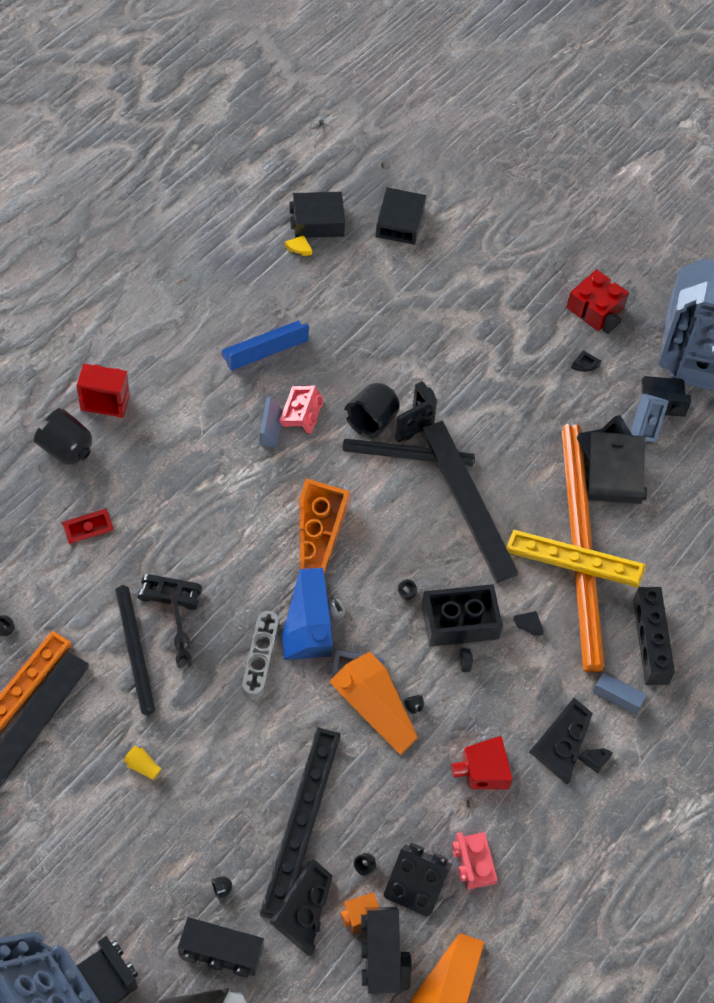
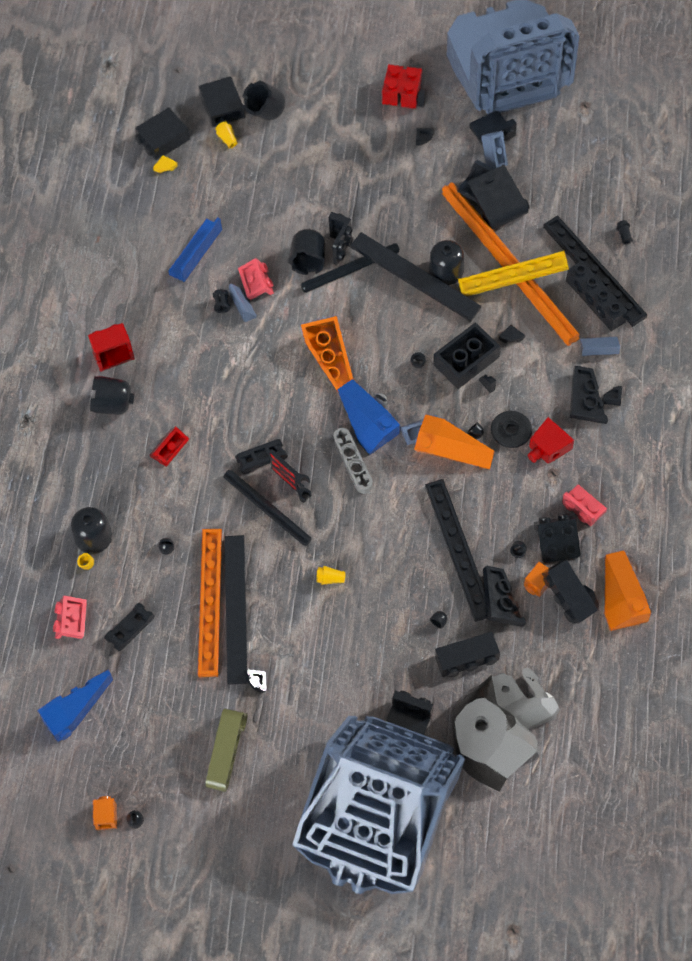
camera: 25 degrees left, 5 degrees up
none -> black bush [213,289,230,313]
none -> yellow cone [215,122,238,148]
none -> black cylinder [242,80,286,120]
none -> black cylinder [429,240,464,286]
none -> black wheel [491,411,532,448]
none -> black tile [543,215,647,327]

